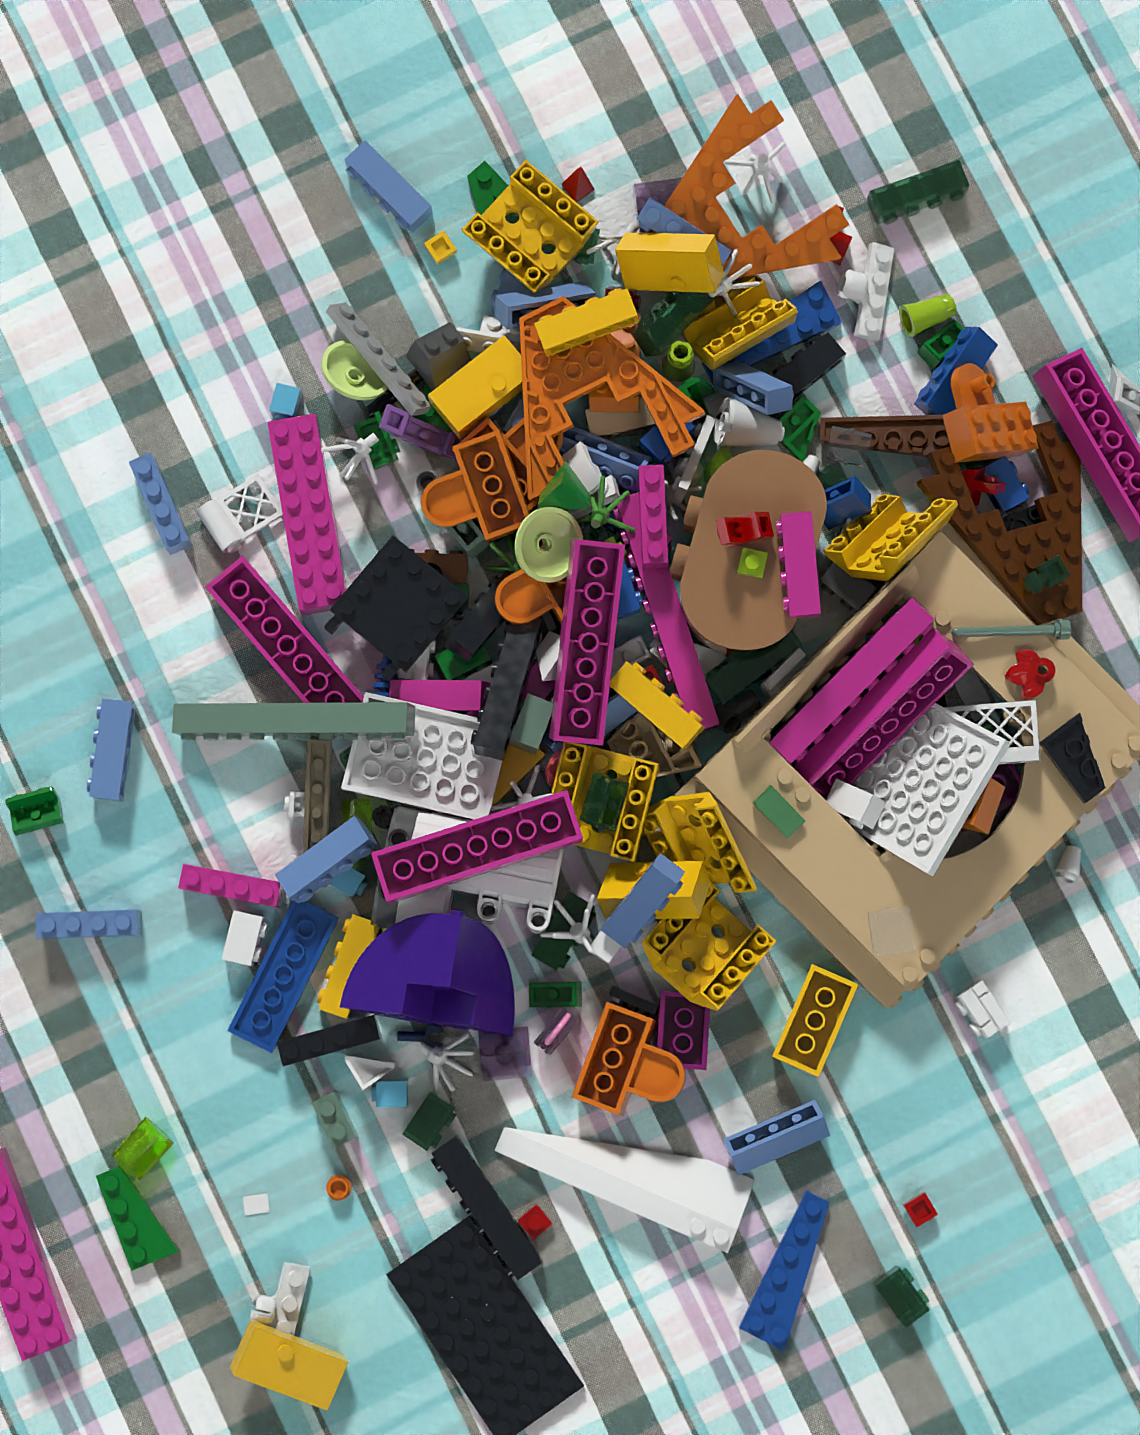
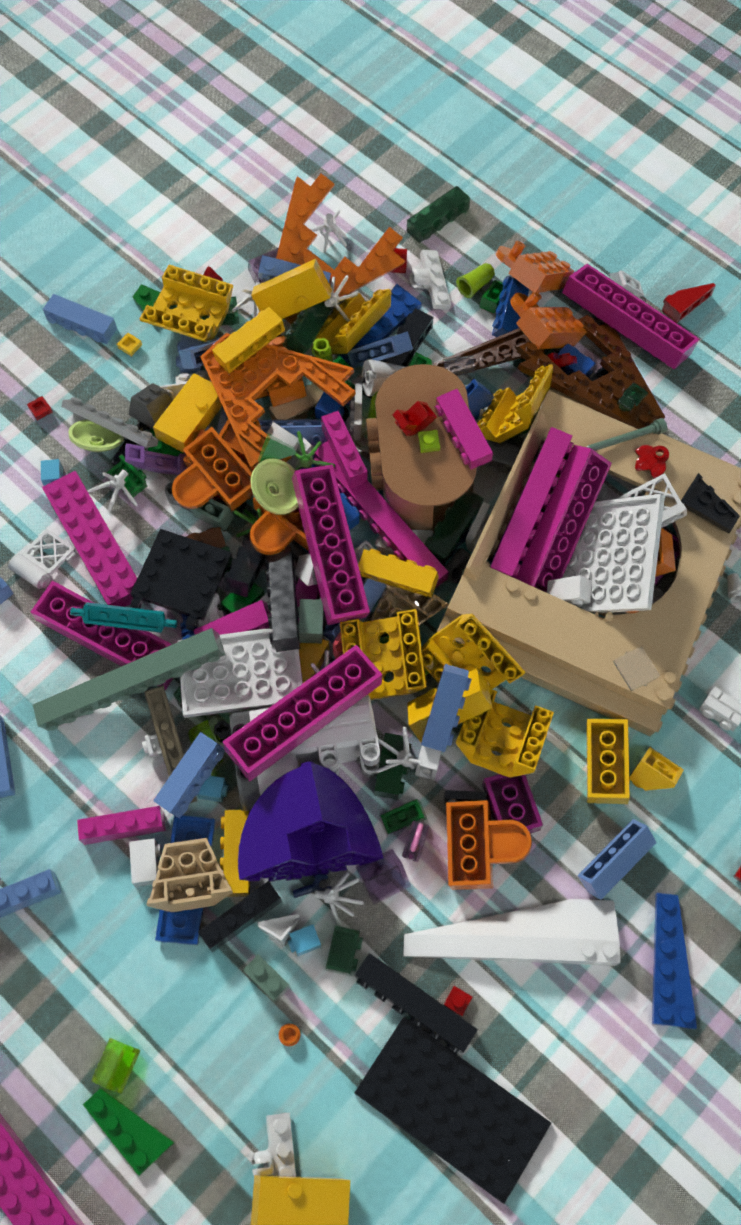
camera: 20 degrees left, 15 degrees down
white sticker [243,1193,270,1215] -> none
clear green brick [579,772,630,831] -> none
green slope [752,785,805,839] -> none
none -> red plate [27,396,53,421]
none -> teal plate [70,602,177,633]
none -> tan wedge [146,838,233,912]
none -> orange brick [495,241,574,293]
none -> yellow slope [629,747,684,791]

